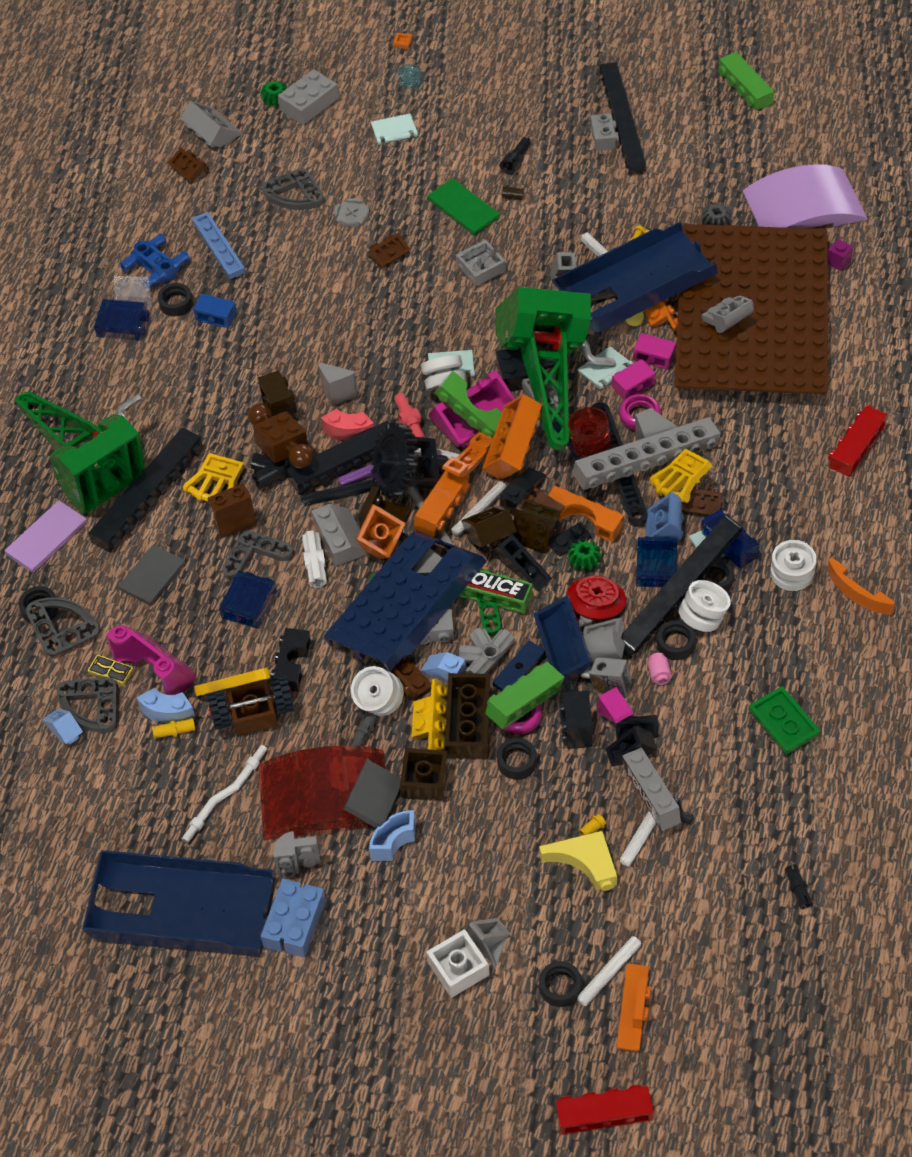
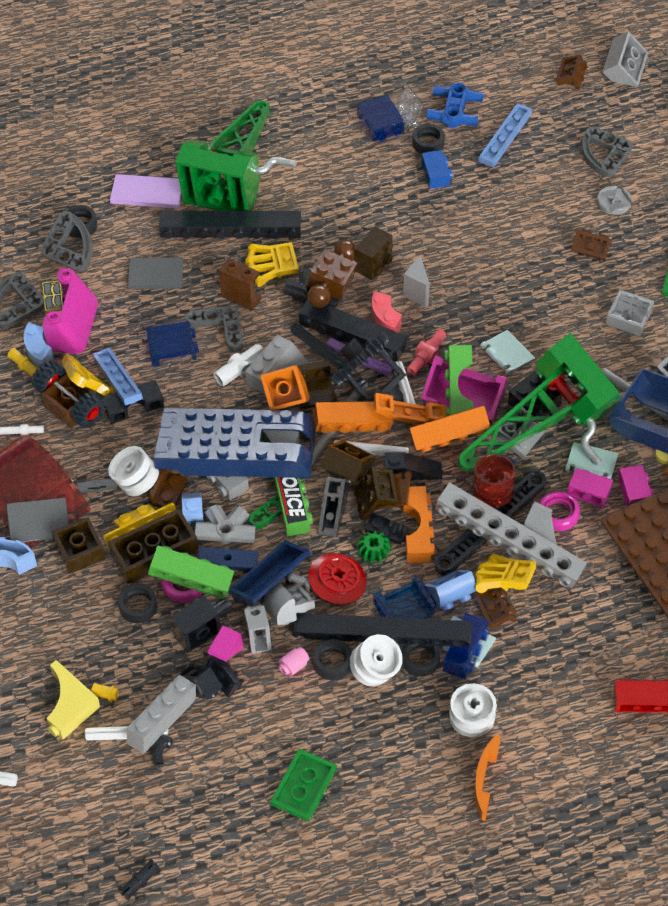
camera: 55 degrees right, 0 degrees up
white wheel [421,355,466,391] -> none
none -> medium blue plate [93,347,143,406]

